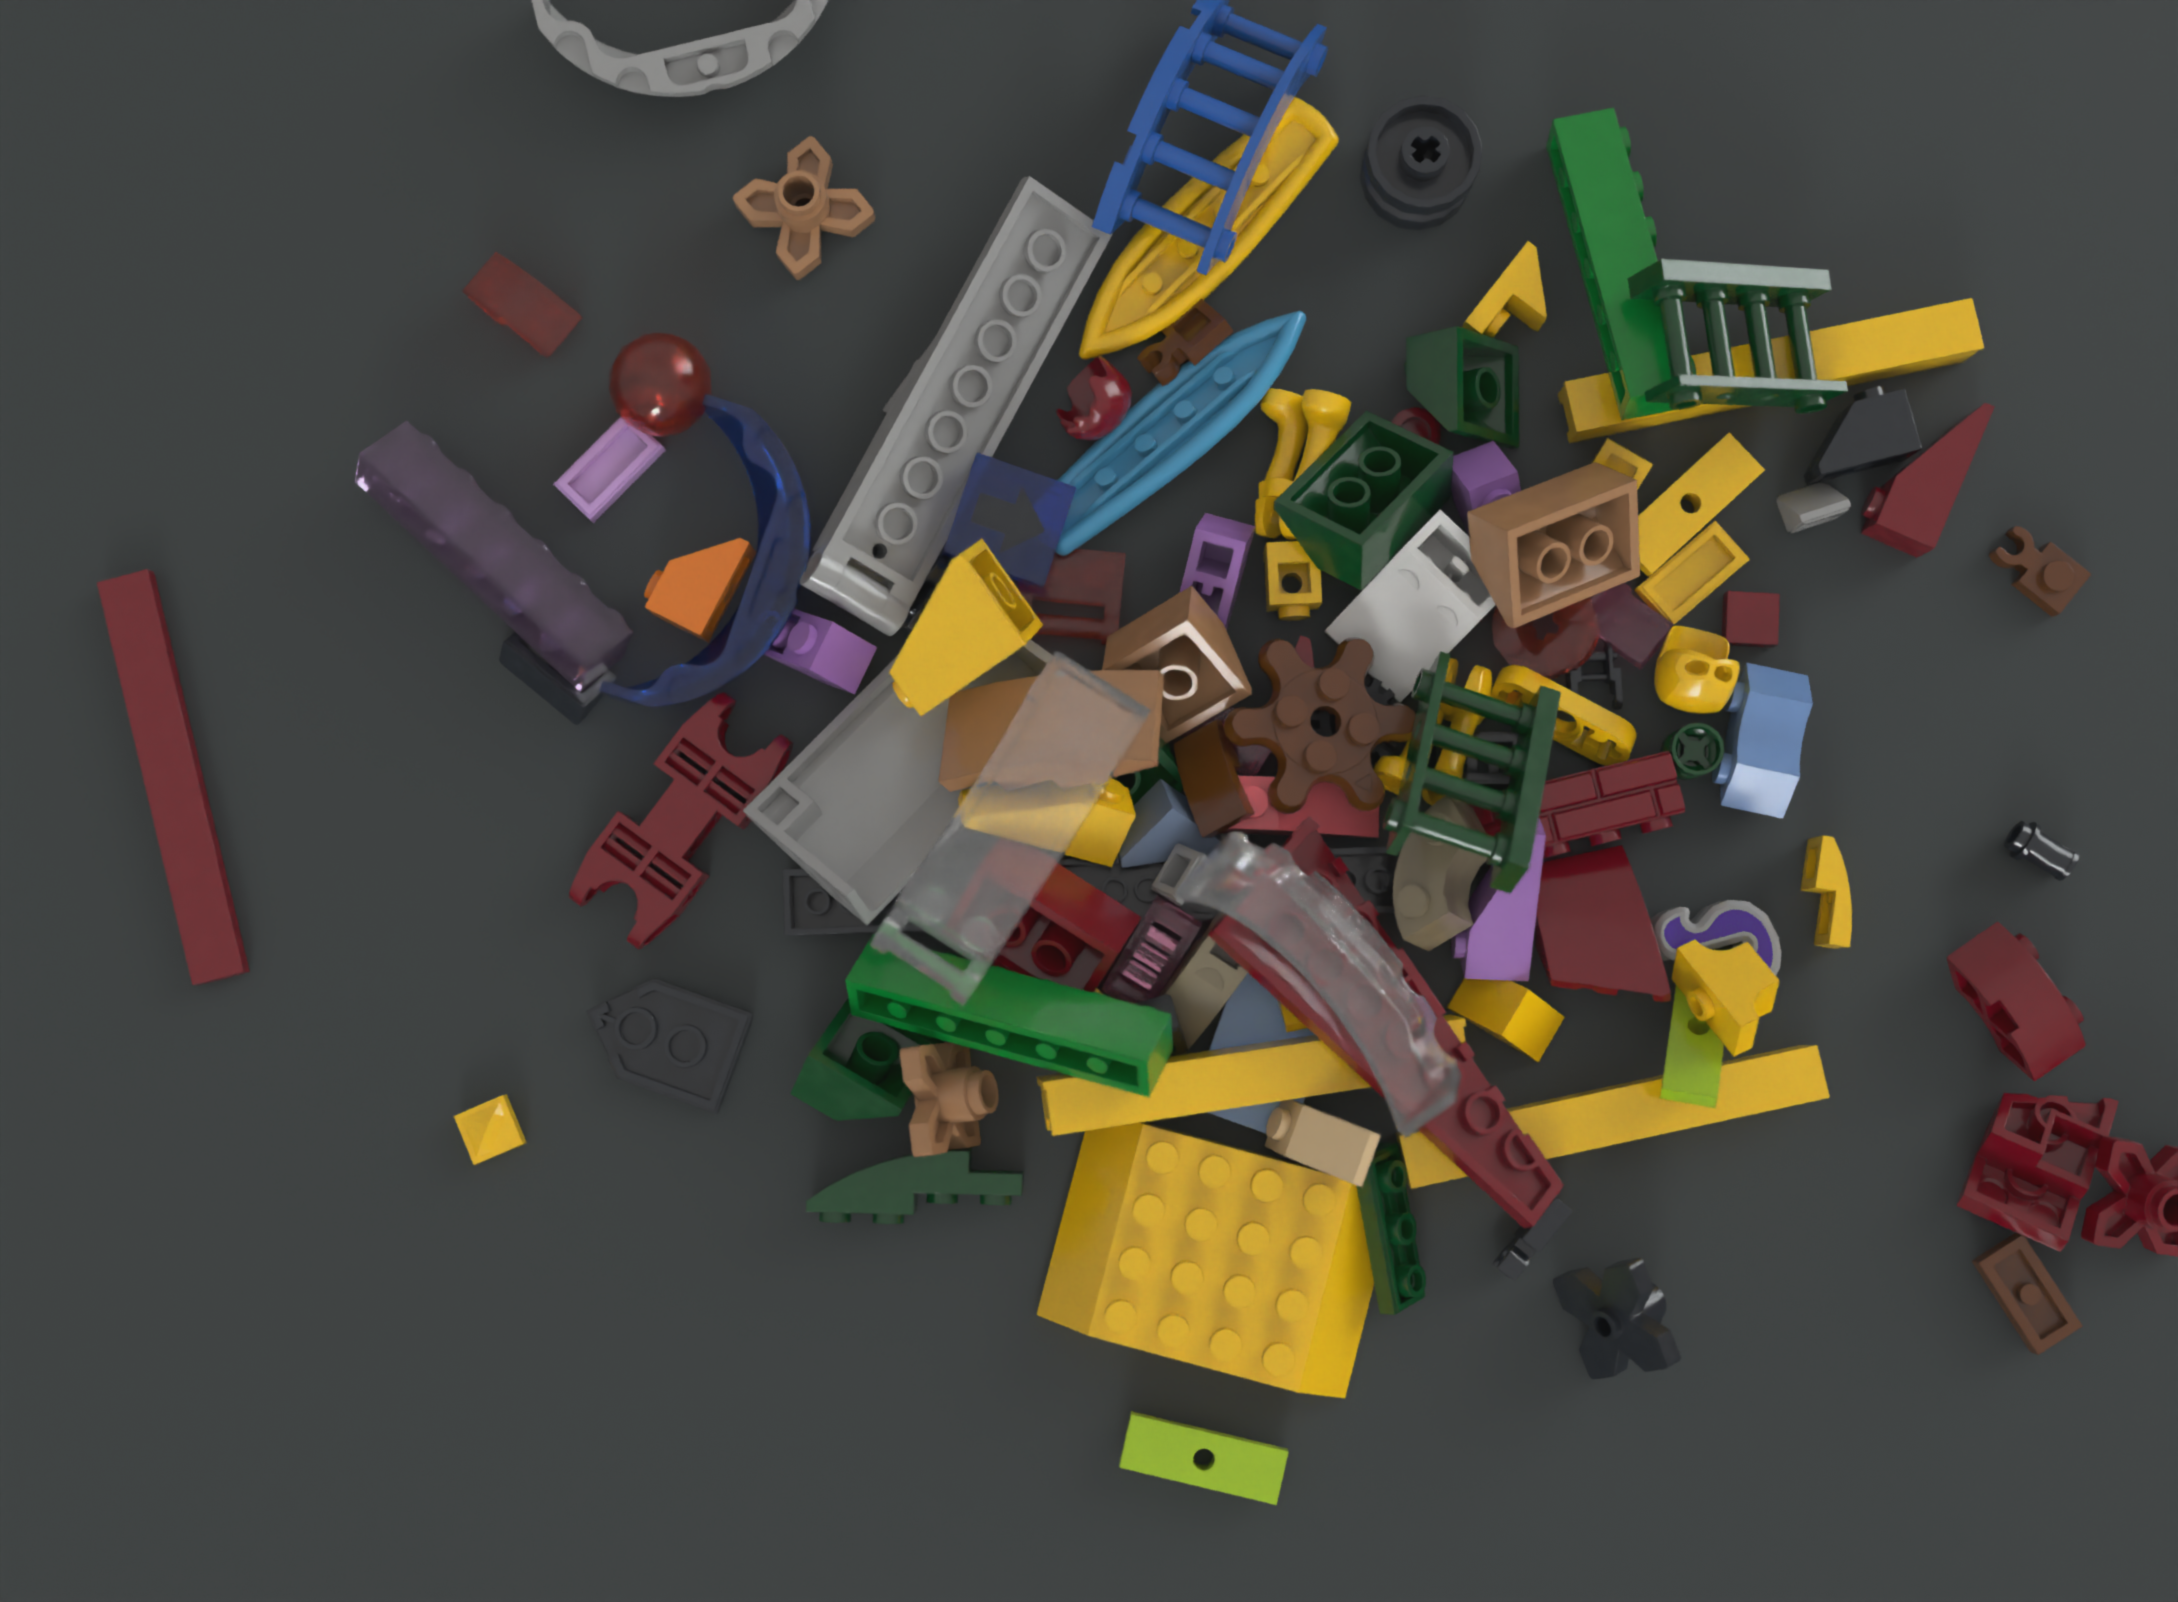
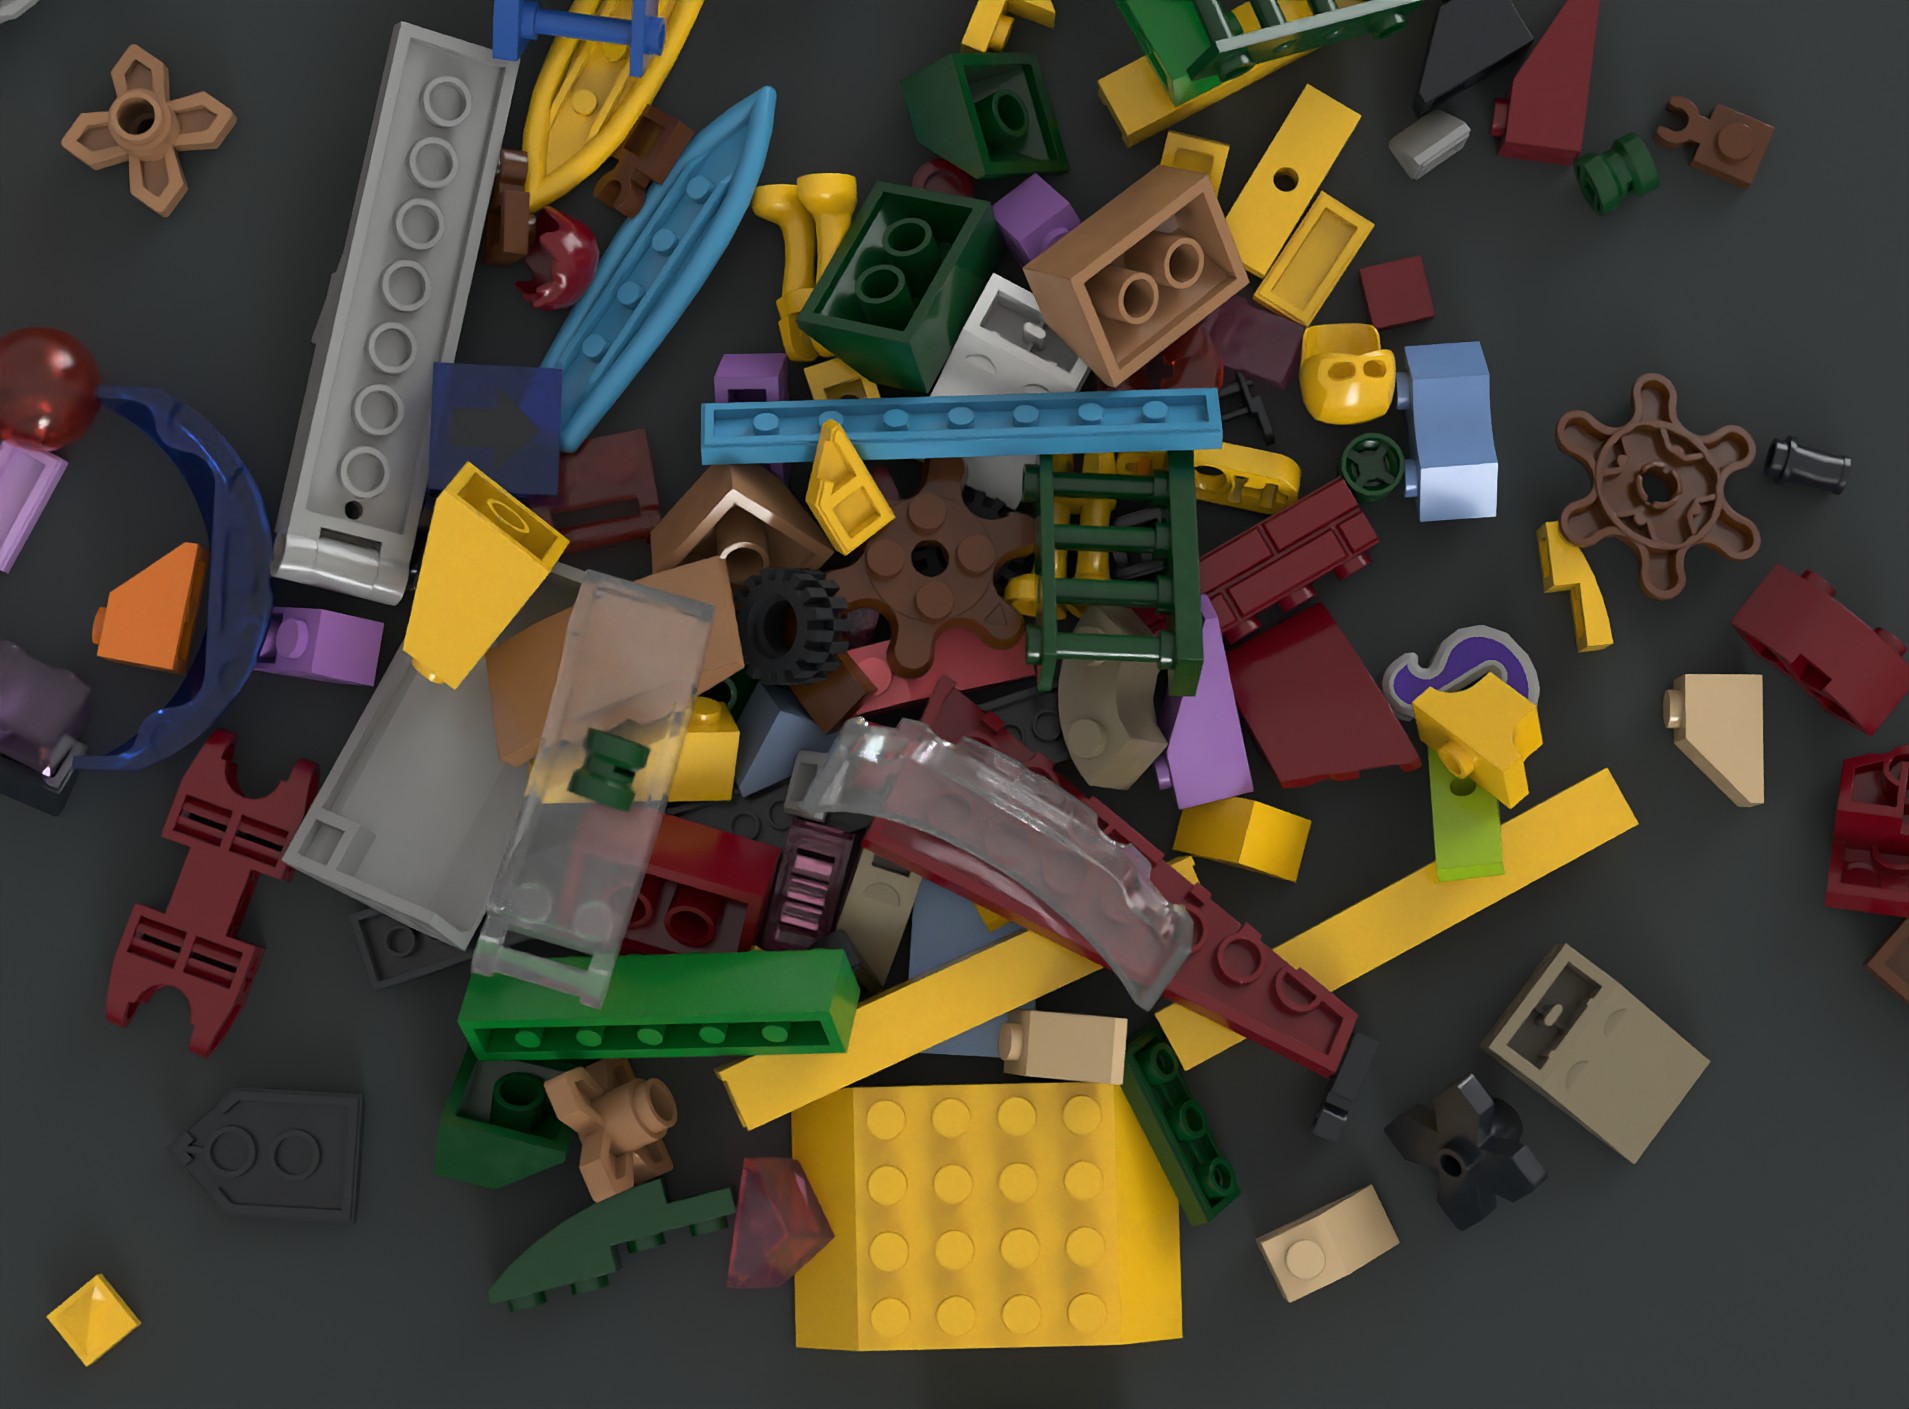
camera: 15 degrees left, 0 degrees up
none -> reddish brown plate [482,148,536,268]
none -> dark green wheel [567,727,652,812]
none -> dark azure tile [701,388,1223,465]
none -> clear pink slope [726,1157,836,1289]
none -> black tyre [733,567,851,685]
none -> yellow tile [805,419,895,556]
none -> tan slope [1255,1184,1400,1303]
none -> dark tan slope [1478,943,1711,1164]
none -> reddish brown plate [1554,373,1761,601]
none -> dark green wheel [1573,132,1660,217]
none -> tan slope [1663,674,1764,807]

